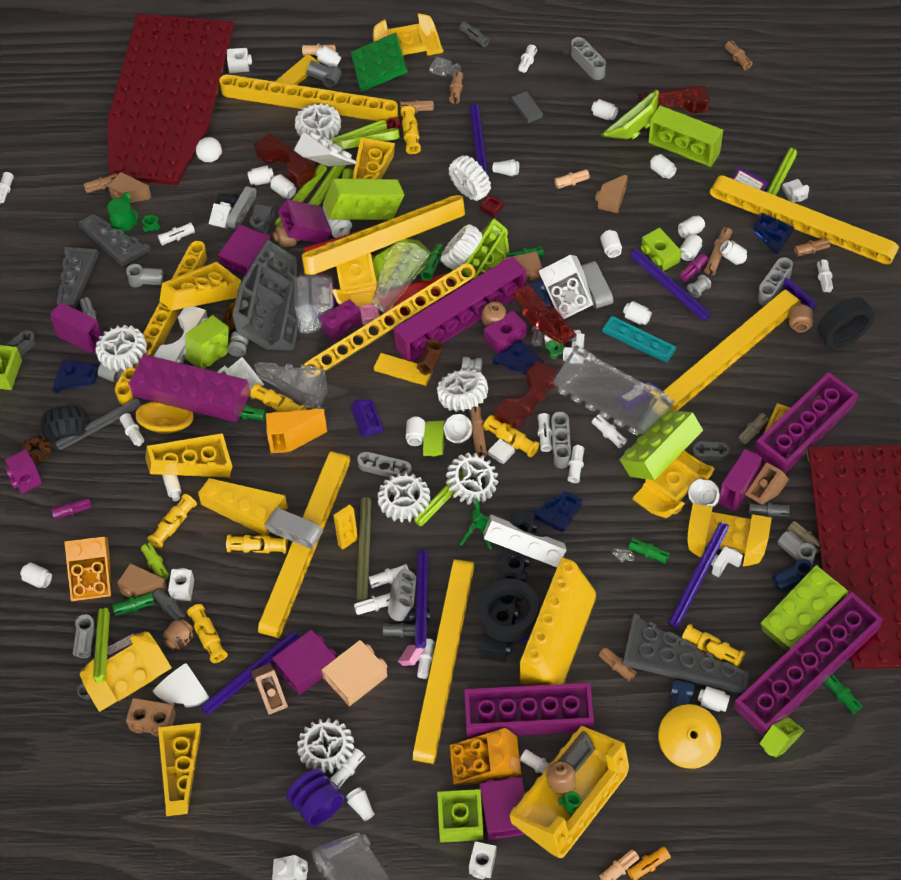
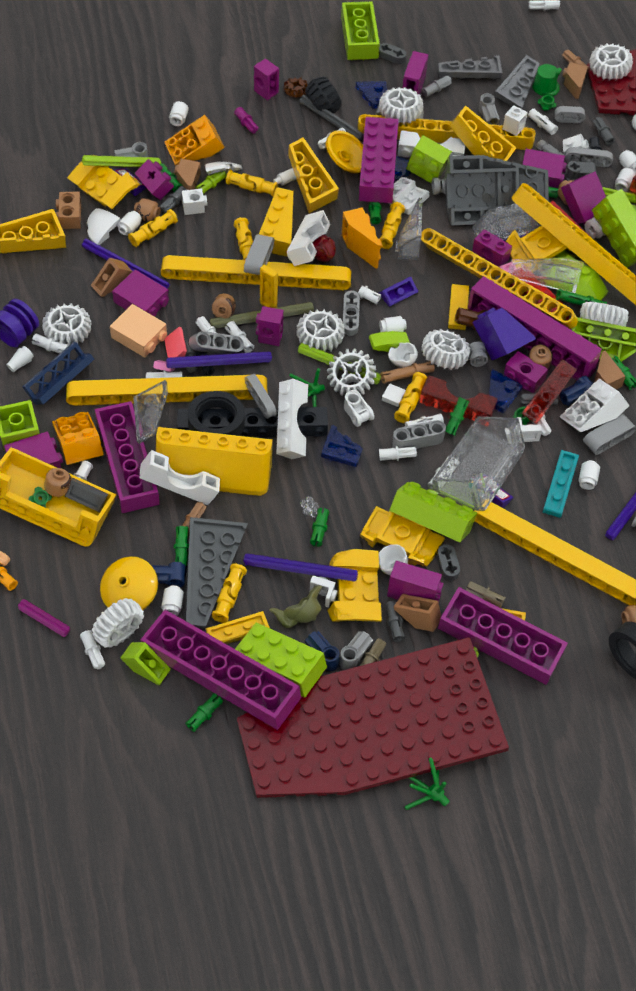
camera: 70 degrees right, 0 degrees up
none -> magenta axle [18,599,70,637]
none -> dark blue fence [22,342,94,405]
none -> white axle [80,630,105,669]
none -> white gear [91,598,144,648]
none -> white brick [117,211,142,236]
none -> clear wedge [133,380,168,444]
none -> magenta brick [135,159,174,200]
none -> white arch [139,450,220,505]
none -> coral slope [164,327,187,357]
none -> green pin [174,526,189,567]
none -> white brick [205,162,242,175]
none -> yellow tile [206,611,270,644]
none -> medium nougat head [212,293,236,319]
none -> light grey beam [245,374,277,418]
none -> magenta brick [256,306,284,346]
none -> olive hair [269,585,323,628]
none -> white arch [287,210,330,266]
none -> dark red hair [312,235,336,262]
none -> white piece [344,390,374,427]
none -> white pin [358,286,381,305]
none -> green pin [445,397,470,435]
none -> dark purple slope [473,308,536,360]
none -> white brick [503,105,528,136]
none -> light grey axle [537,140,565,160]
none -> light grey beam [555,106,585,123]
none -> white gear [589,43,633,81]
none -> dark grey axle [593,117,615,146]

